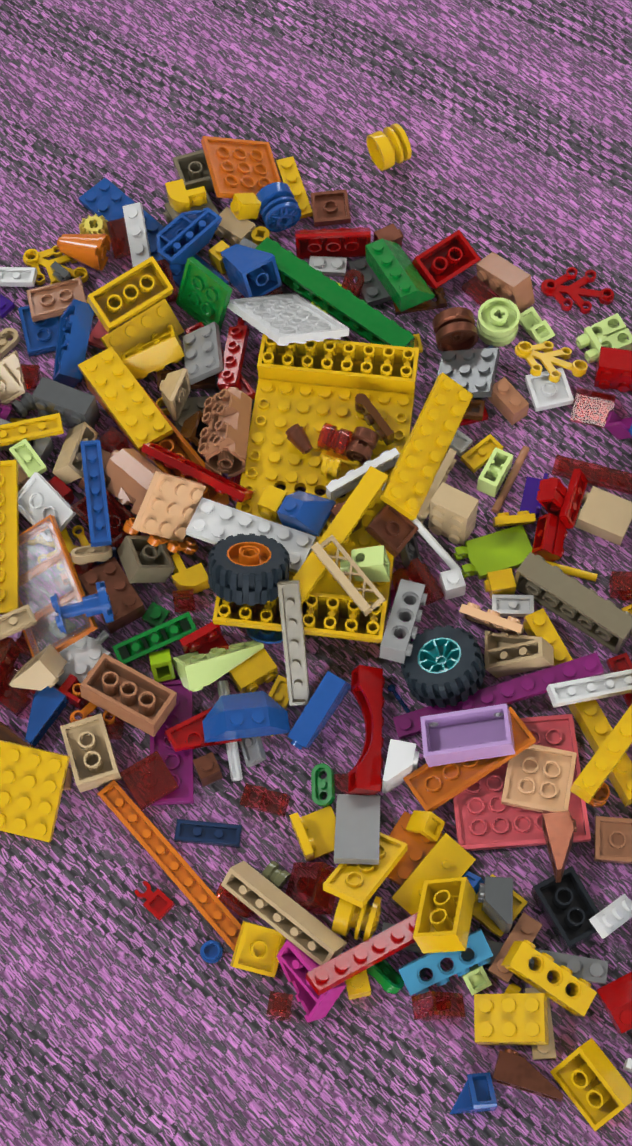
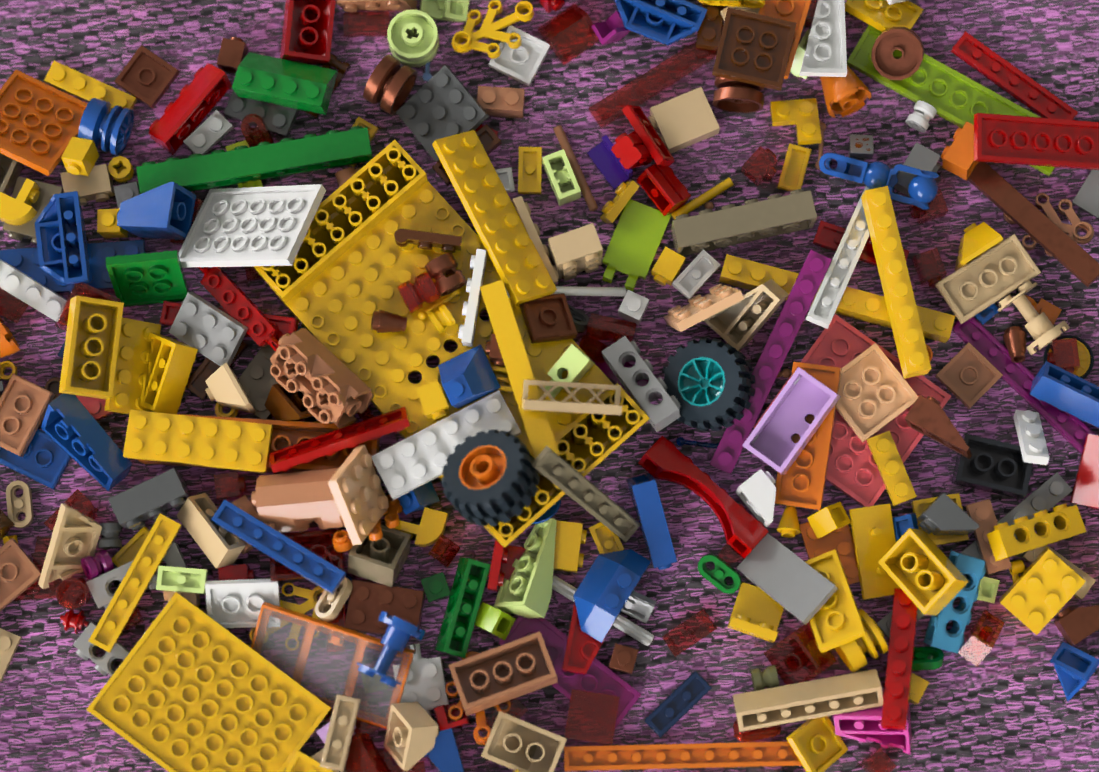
camera: 50 degrees left, 15 degrees up
none -> blue brick [398,481,440,515]
none -> yellow cone [777,505,800,538]
none -> yellow plate [866,431,917,506]

